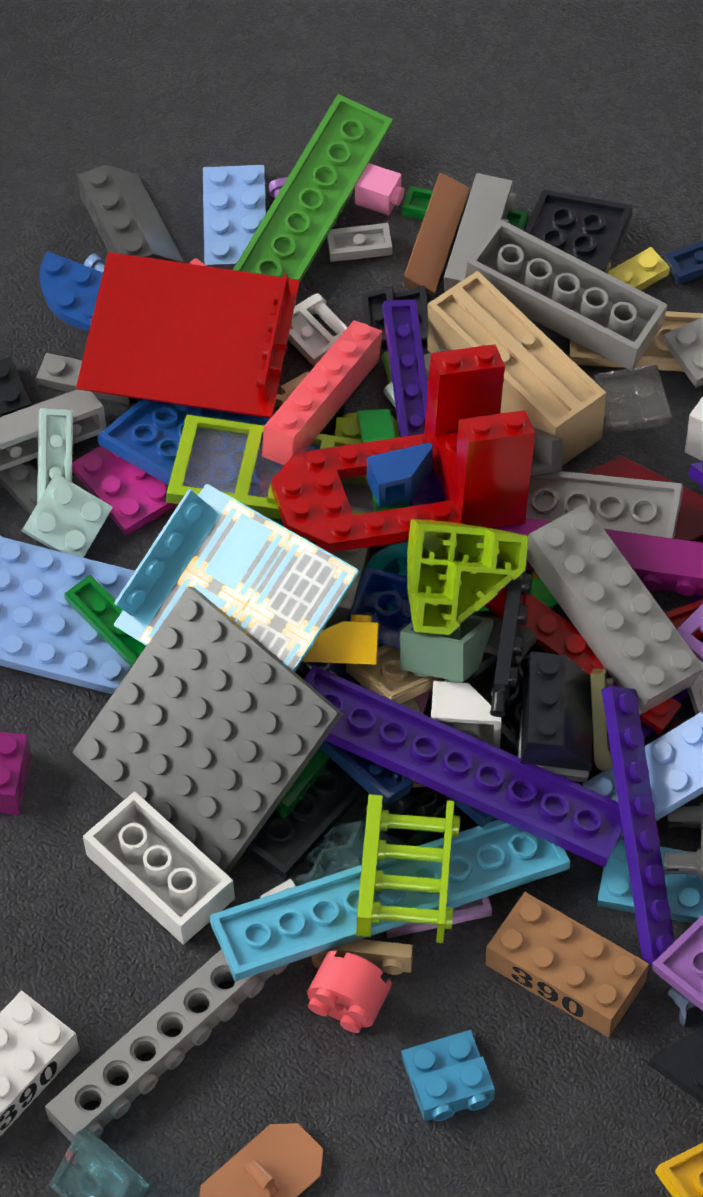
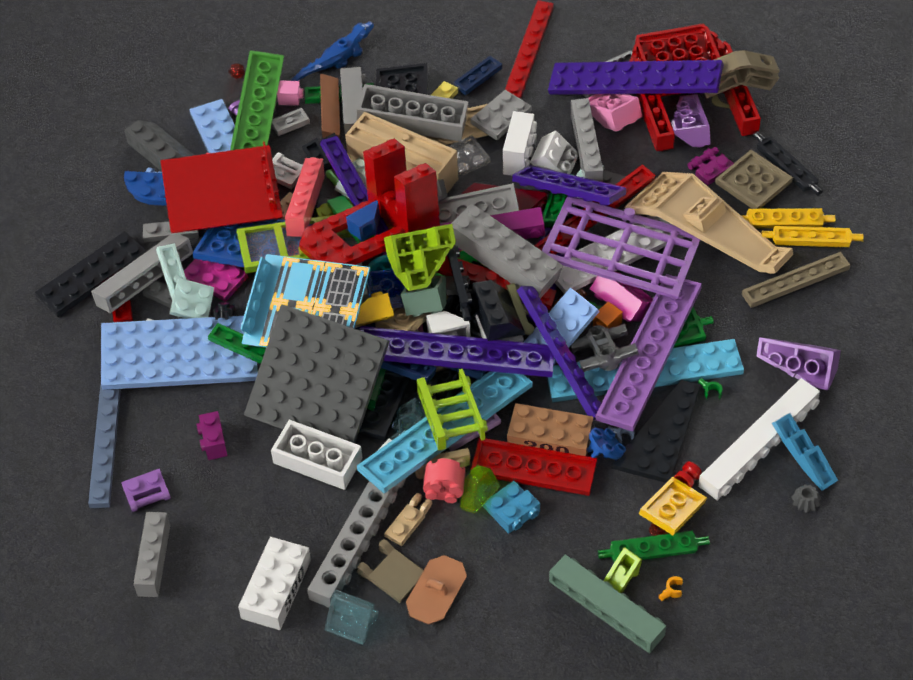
camera: 20 degrees left, 5 degrees down
none -> black plate [213,302,235,320]
none -> clear red plate [228,64,245,79]
none -> blue animal [290,21,374,81]
none -> dark tan flag [357,539,424,603]
none -> tan hinge [384,493,432,546]
none -> clear neon green slope [460,465,500,513]
none -> red plate [471,437,597,496]
none -> blue plate [587,428,626,460]

